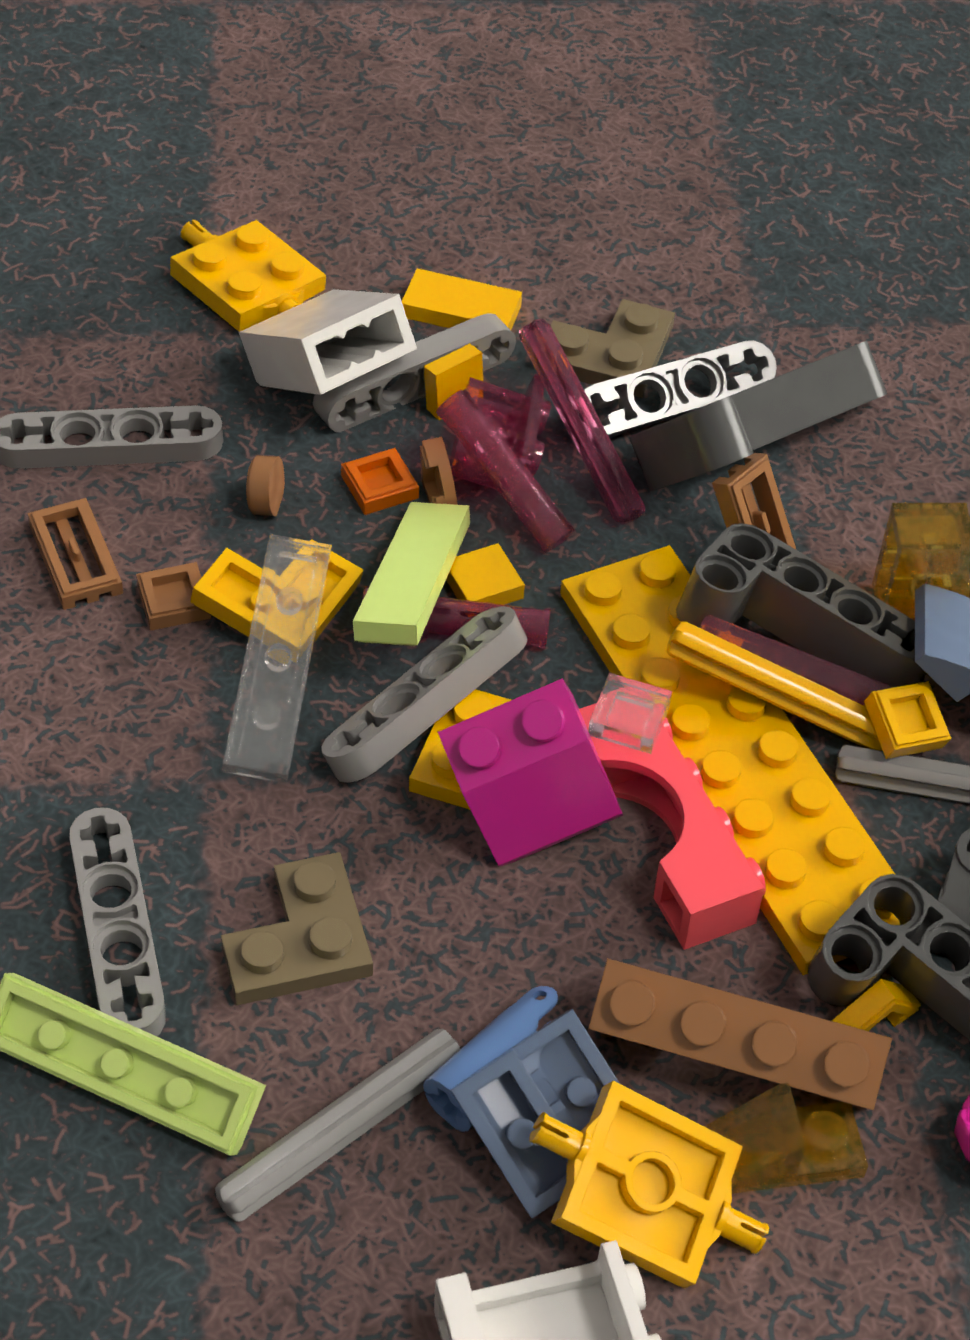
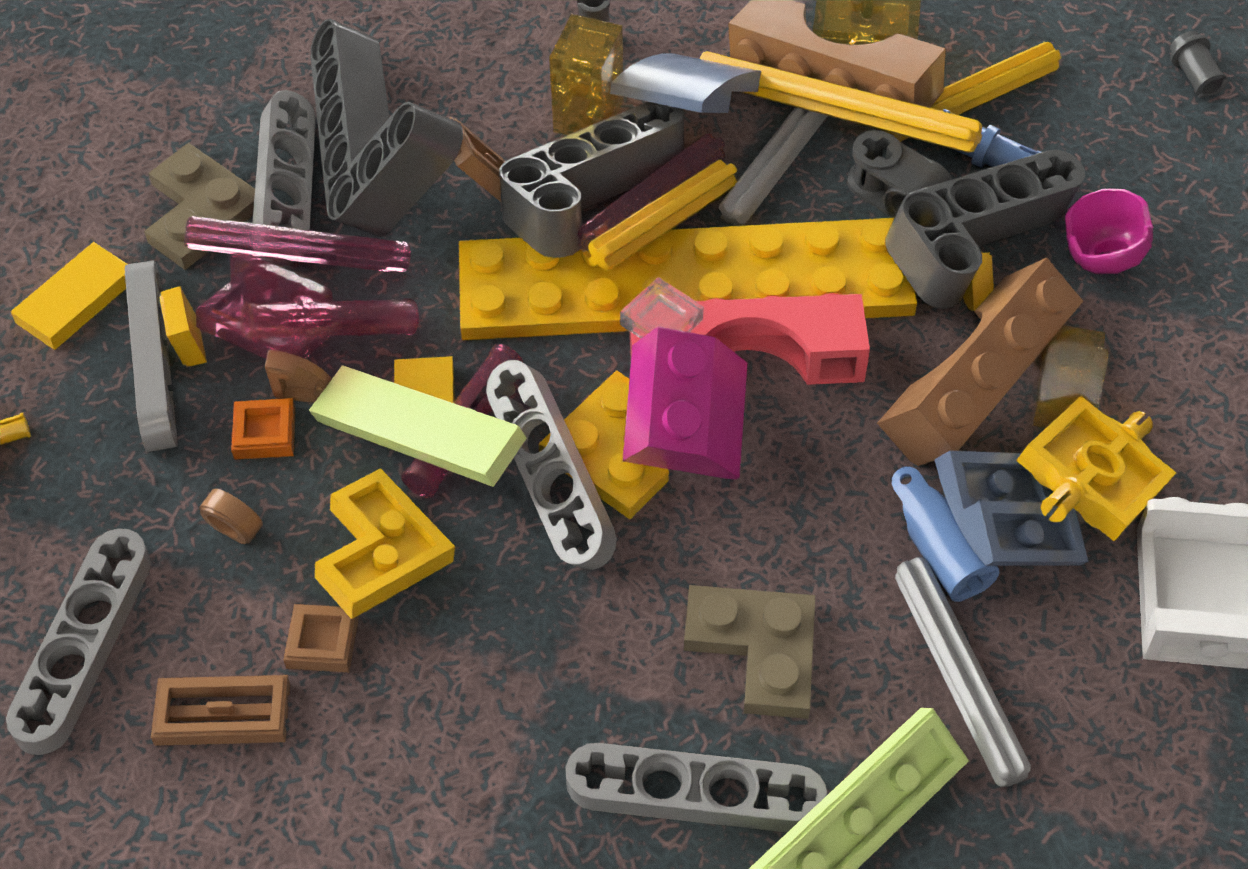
camera: 65 degrees left, 5 degrees up
clear tile [223,534,332,783] -> none
white brick [239,289,417,395] -> none
yellow tile [864,681,951,759] -> none

